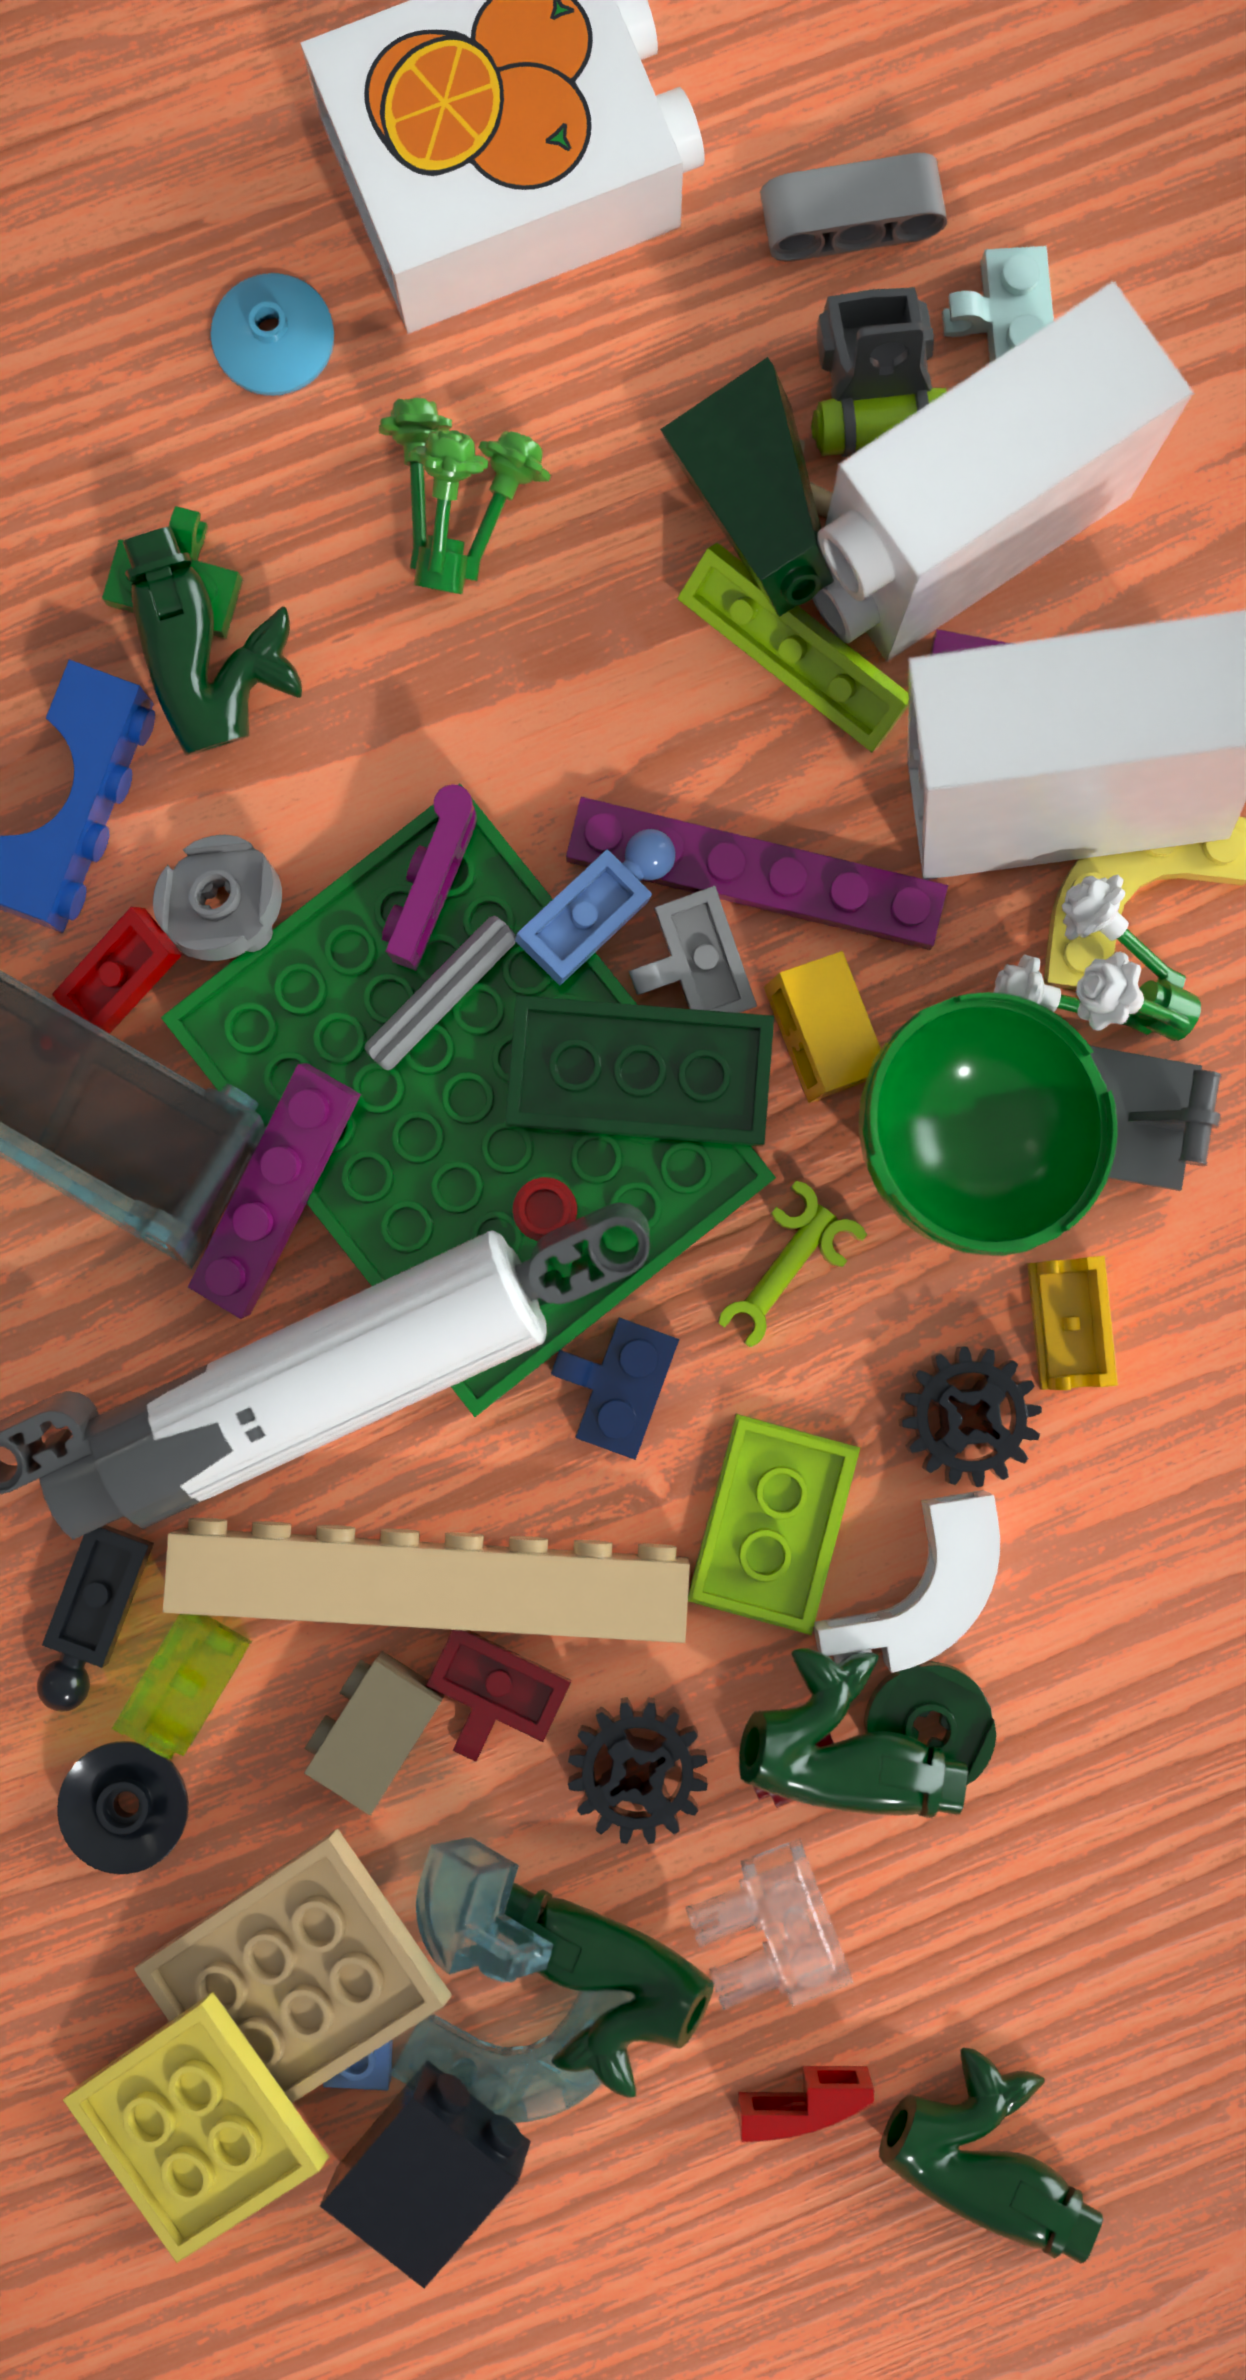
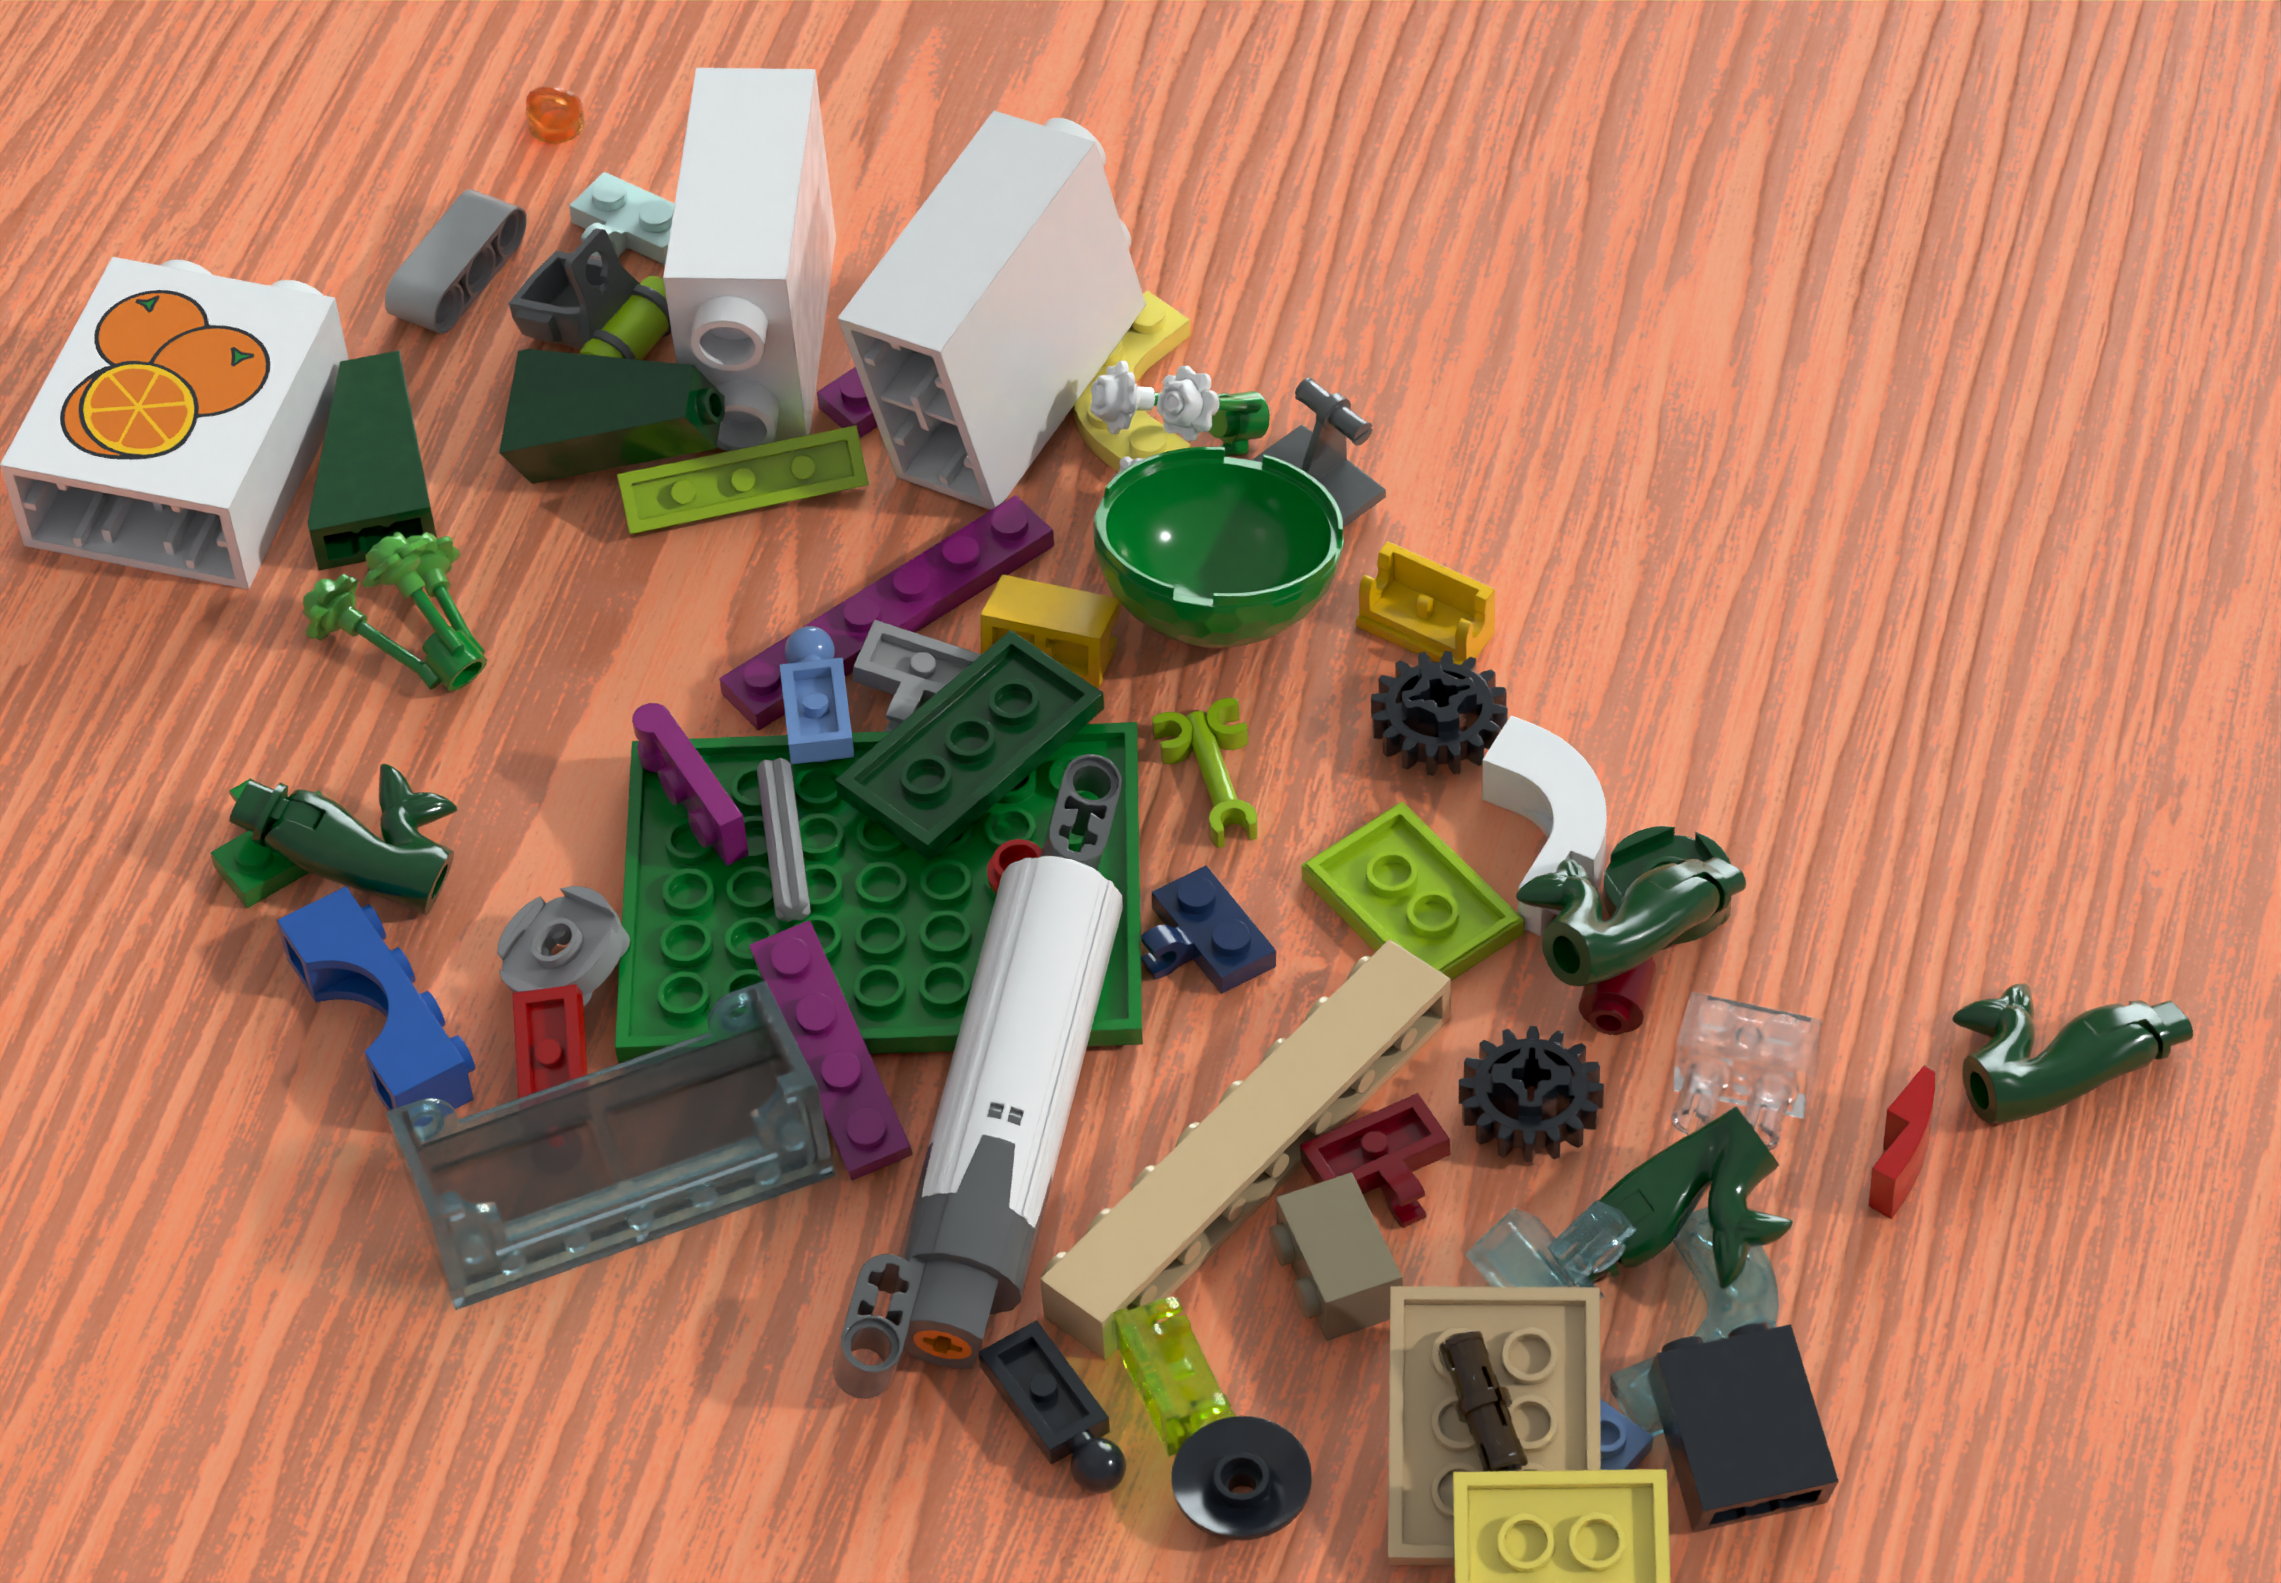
camera: 55 degrees left, 35 degrees down
medium azure dish [211,273,334,396] -> none
none -> dark green slope [307,350,437,571]
none -> clear orange tile [526,86,585,144]
none -> dark brown pin [1439,1331,1528,1472]

